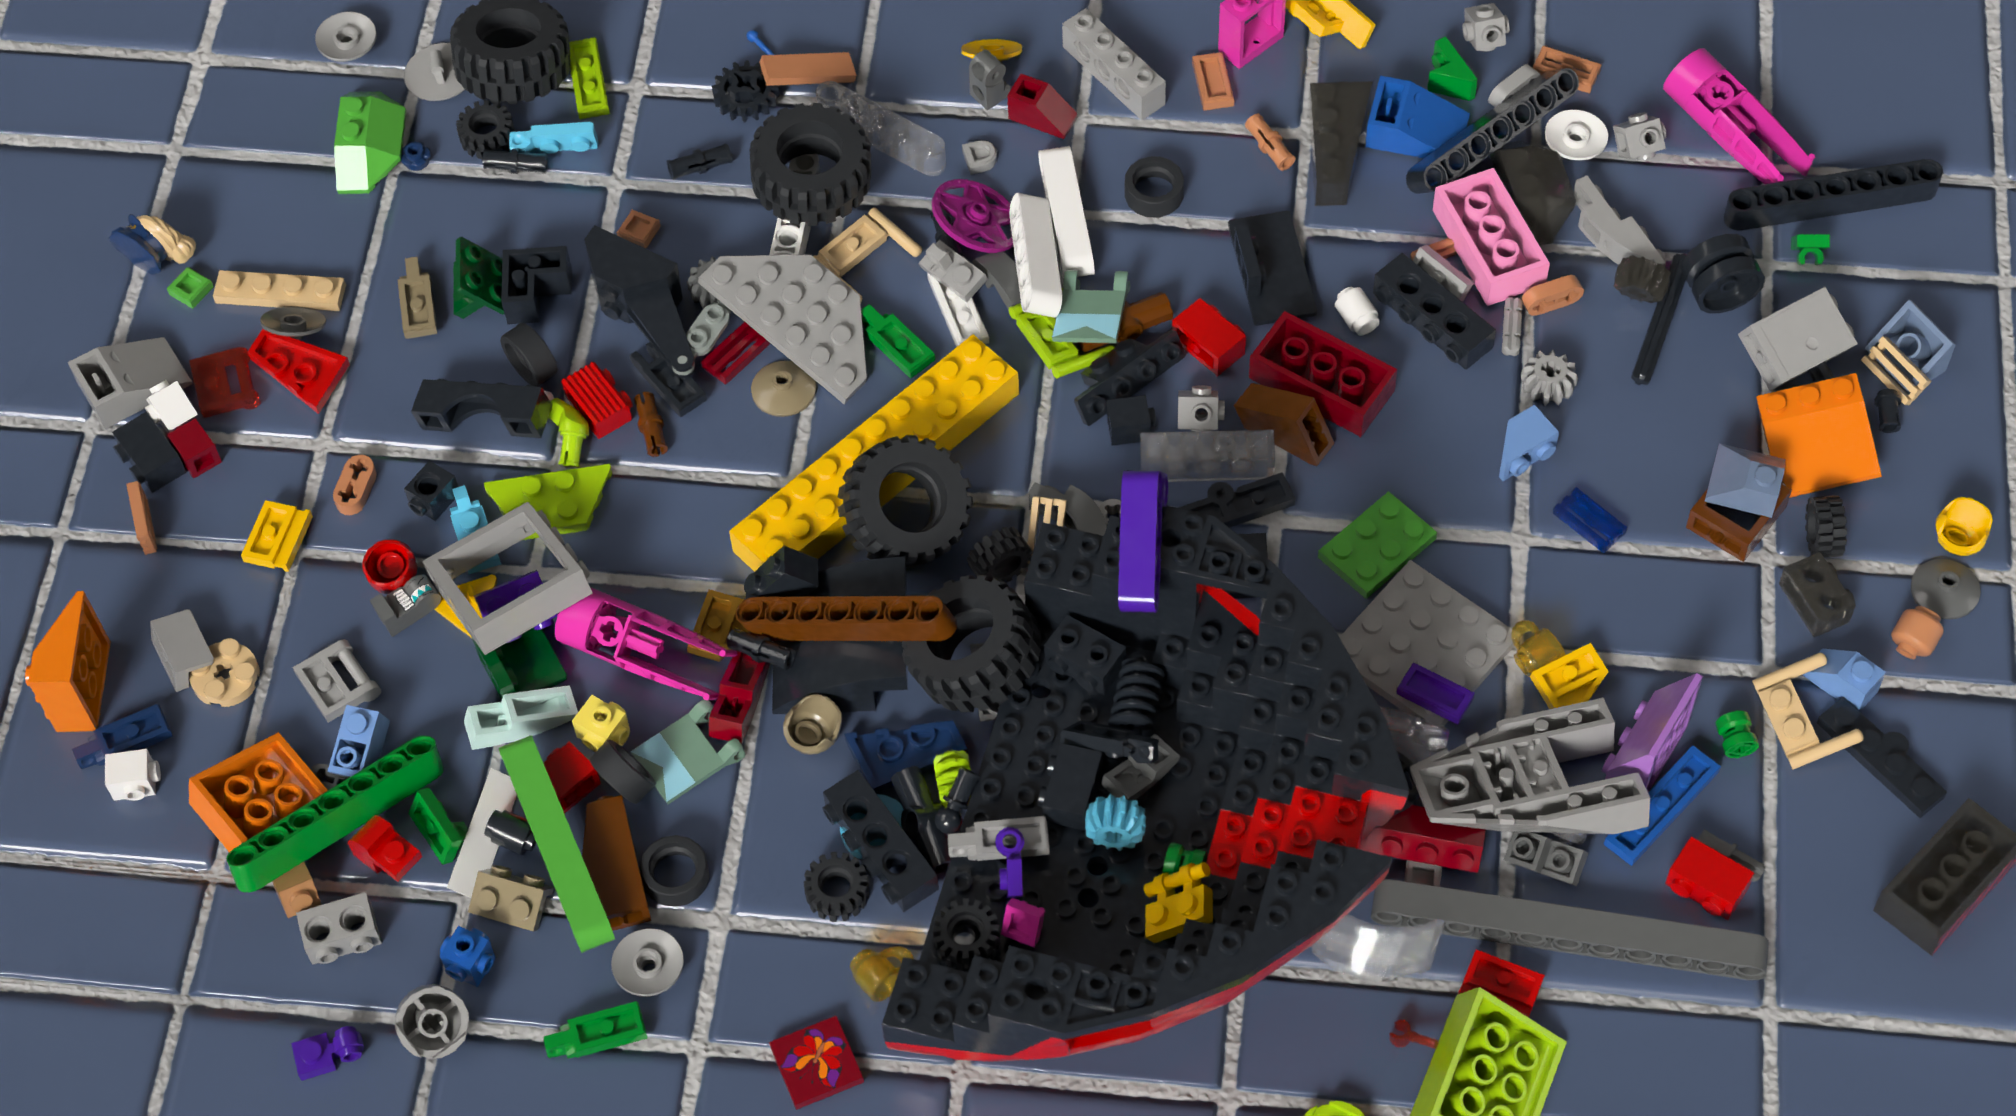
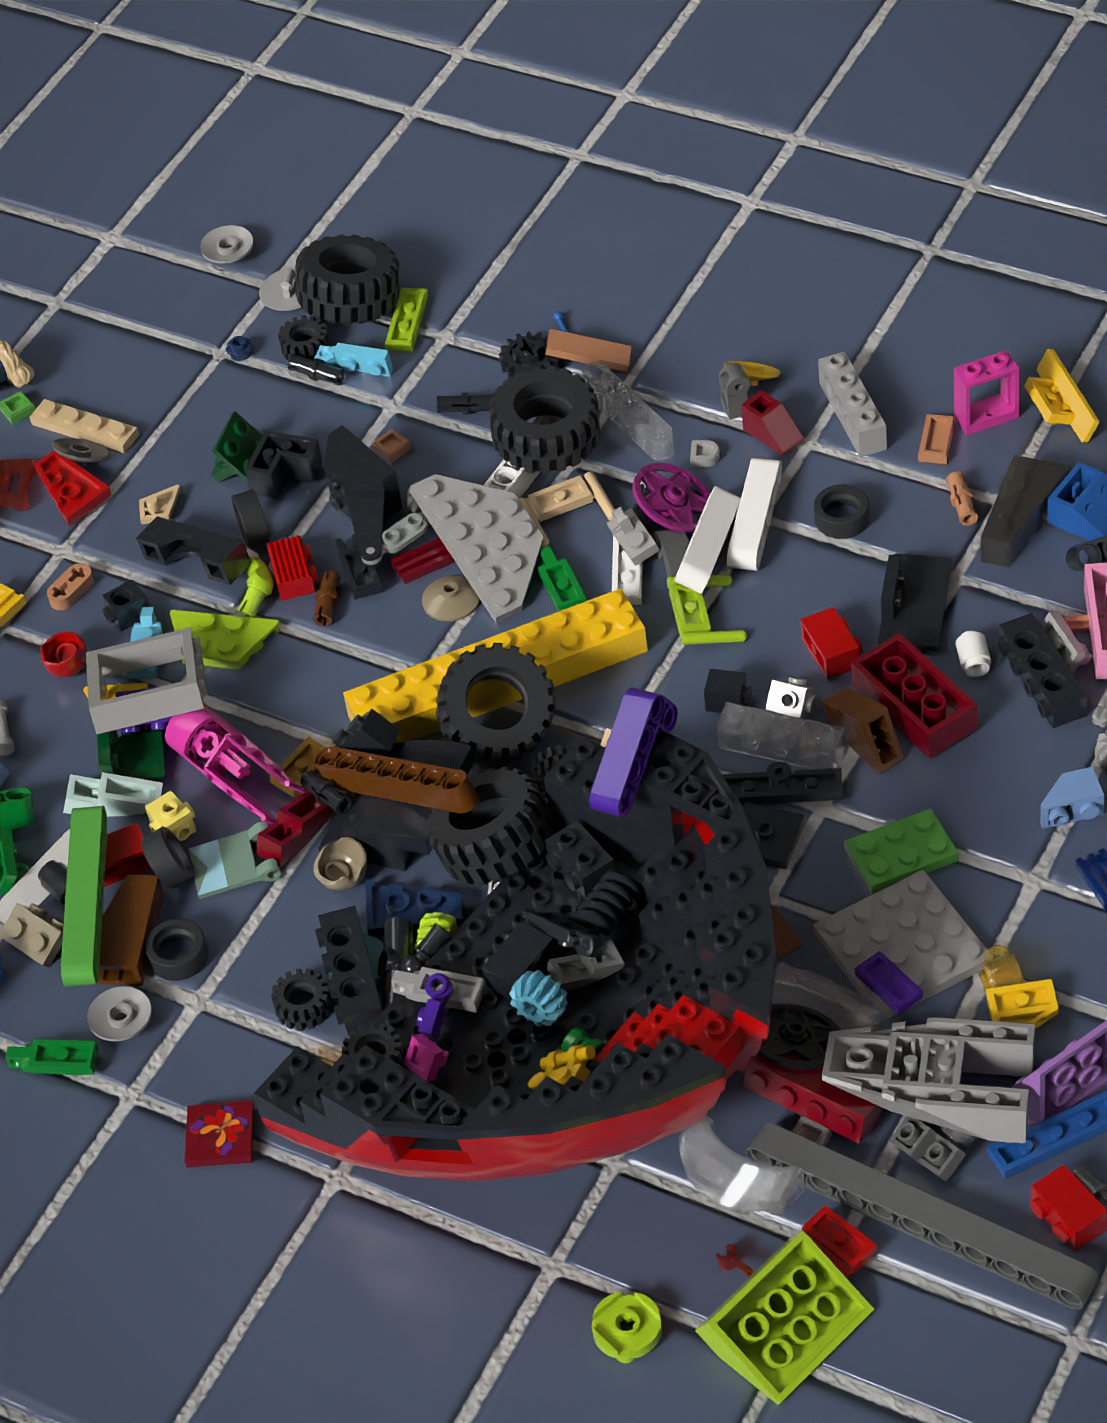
camera: 25 degrees right, 10 degrees down
bright green wedge [334,91,407,194] -> none
dark grey leg [369,575,441,637] -> none
dark tan hinge [397,257,437,339] -> none
sand green flag [1052,270,1131,343] -> none
black bracket [1074,330,1186,426] -> none
reddish brown piece [1077,292,1173,352] -> none
none -> tan piece [139,485,180,524]

